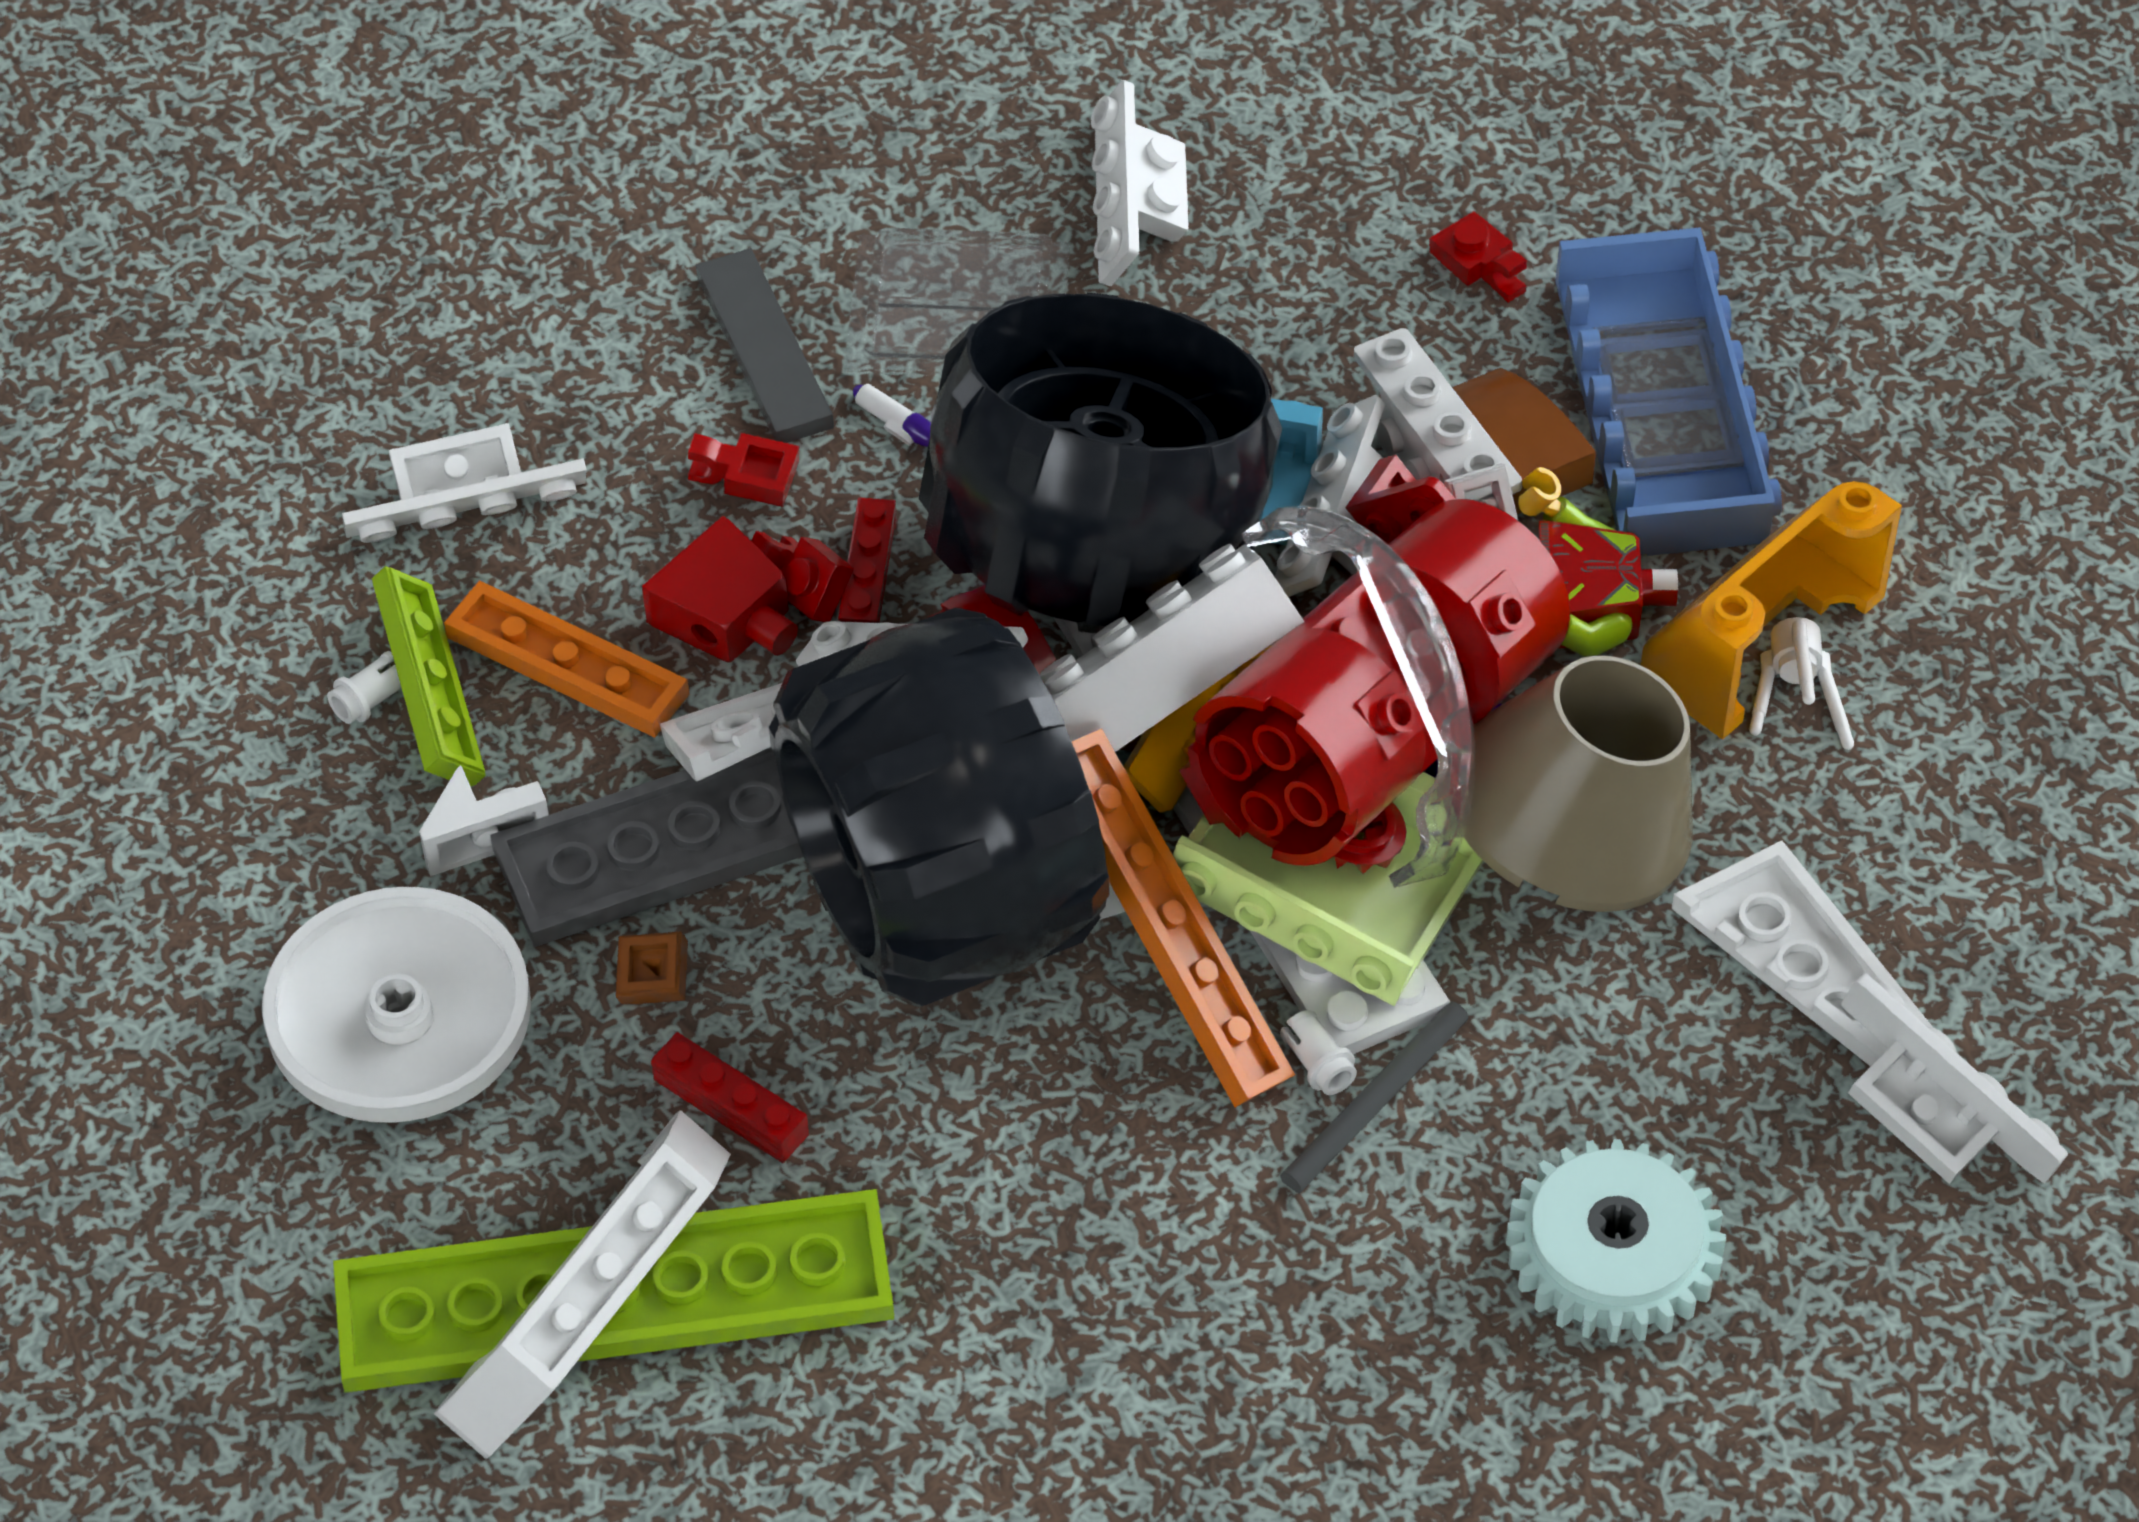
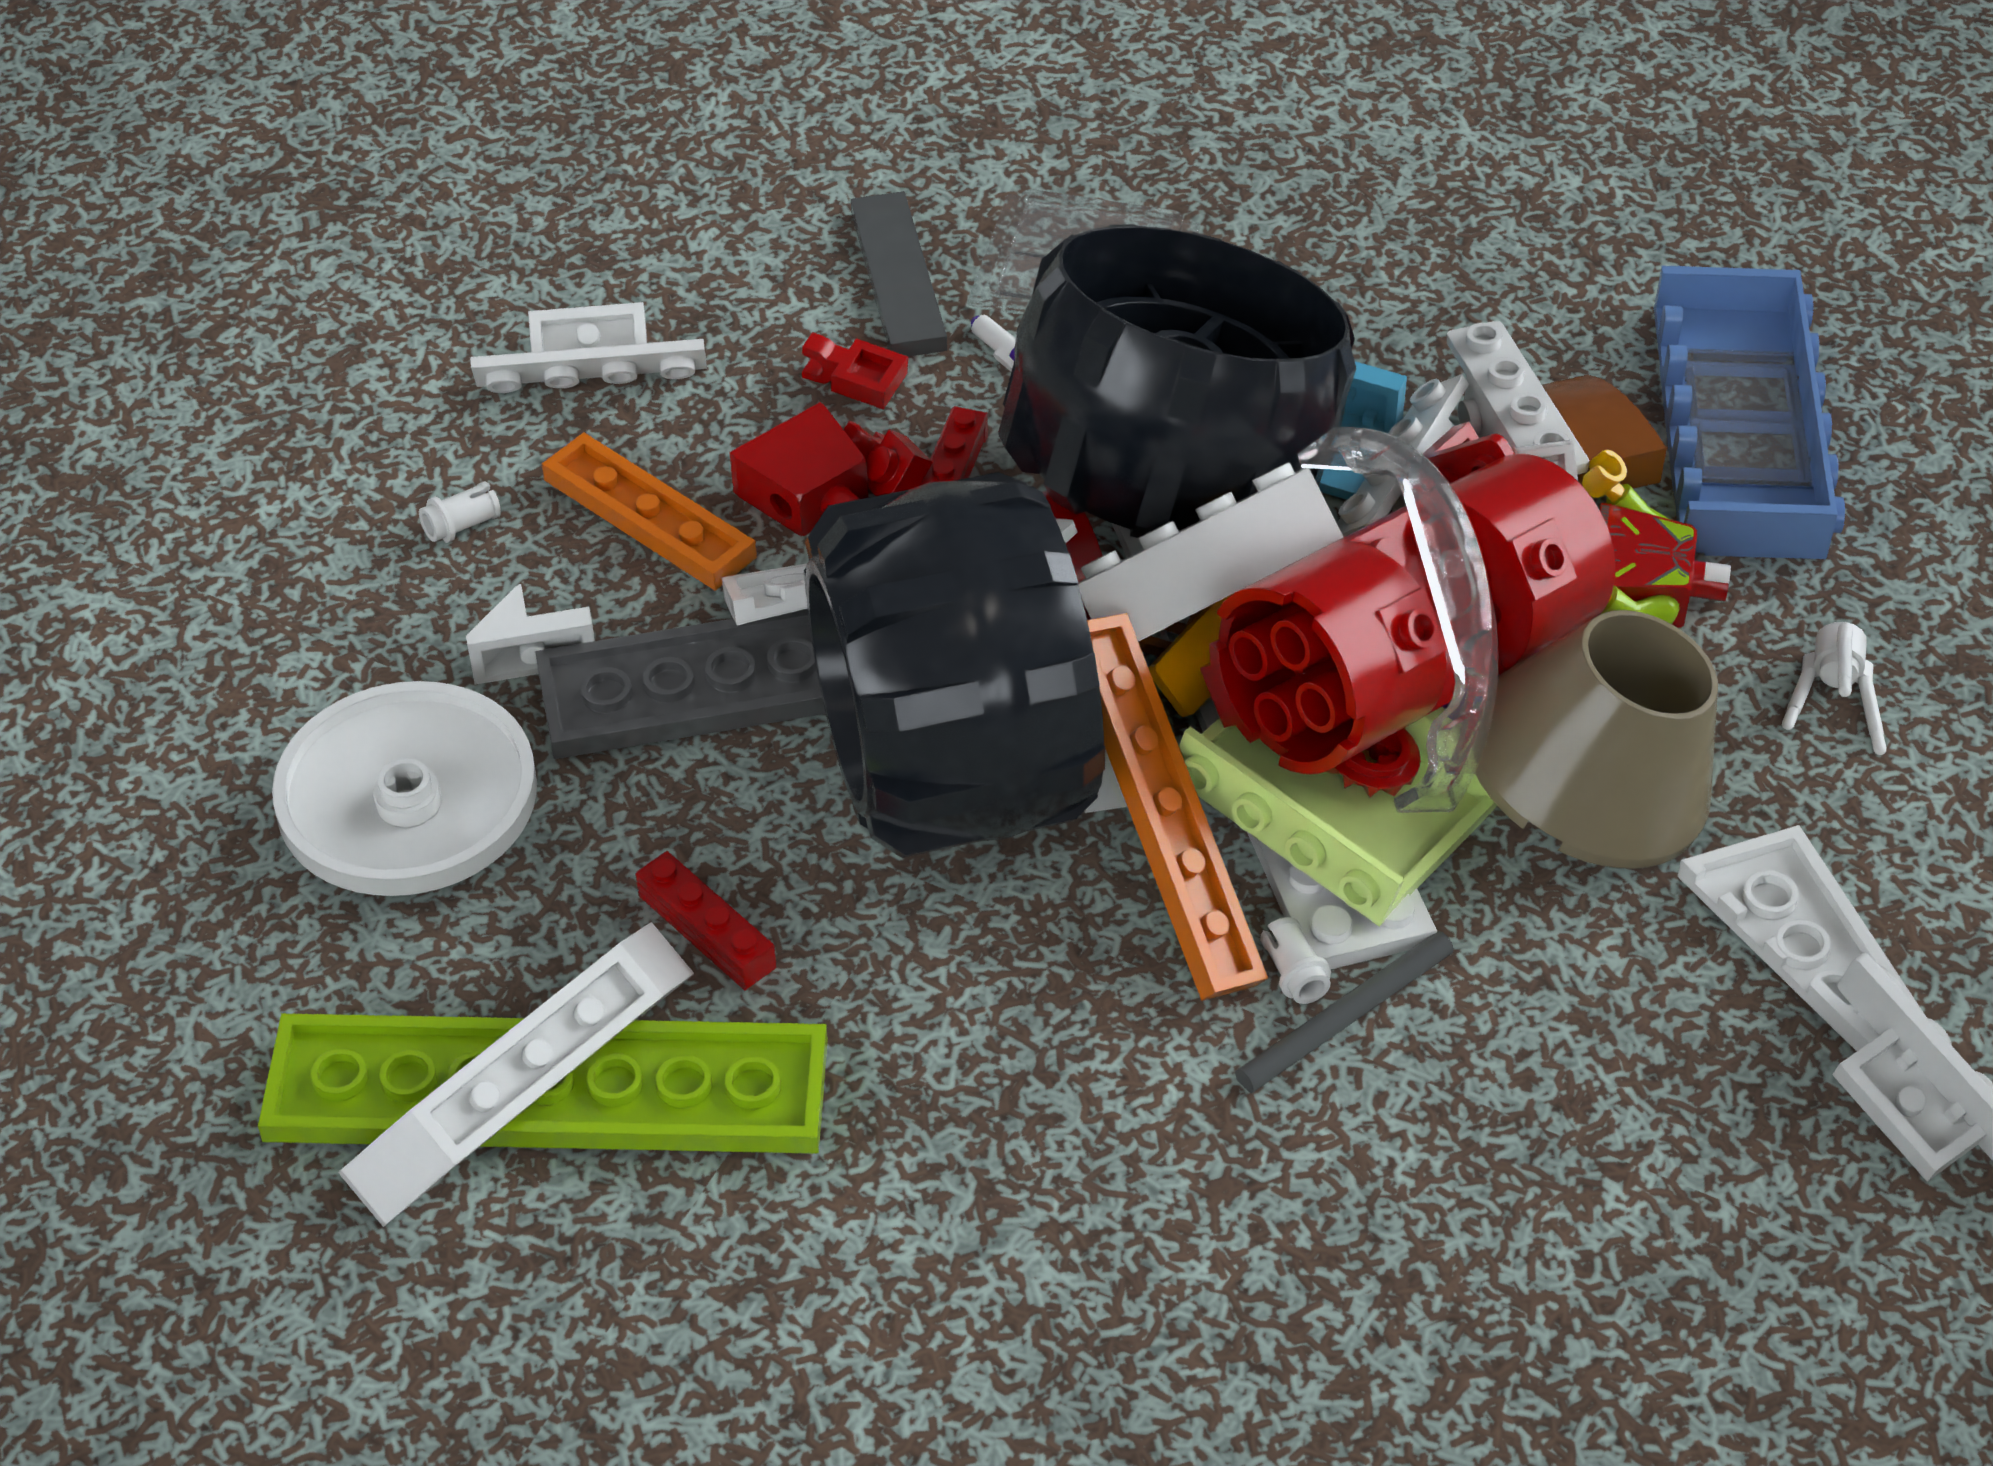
camera: 10 degrees right, 5 degrees down
lime tile [371,566,486,787] -> none
dark orange tile [616,931,688,1004] -> none
white bracket [1091,80,1188,286] -> none
red plate [1429,211,1527,303] -> none
light aqua gear [1506,1139,1726,1343] -> none
light orange windscreen [1640,481,1902,740] -> none

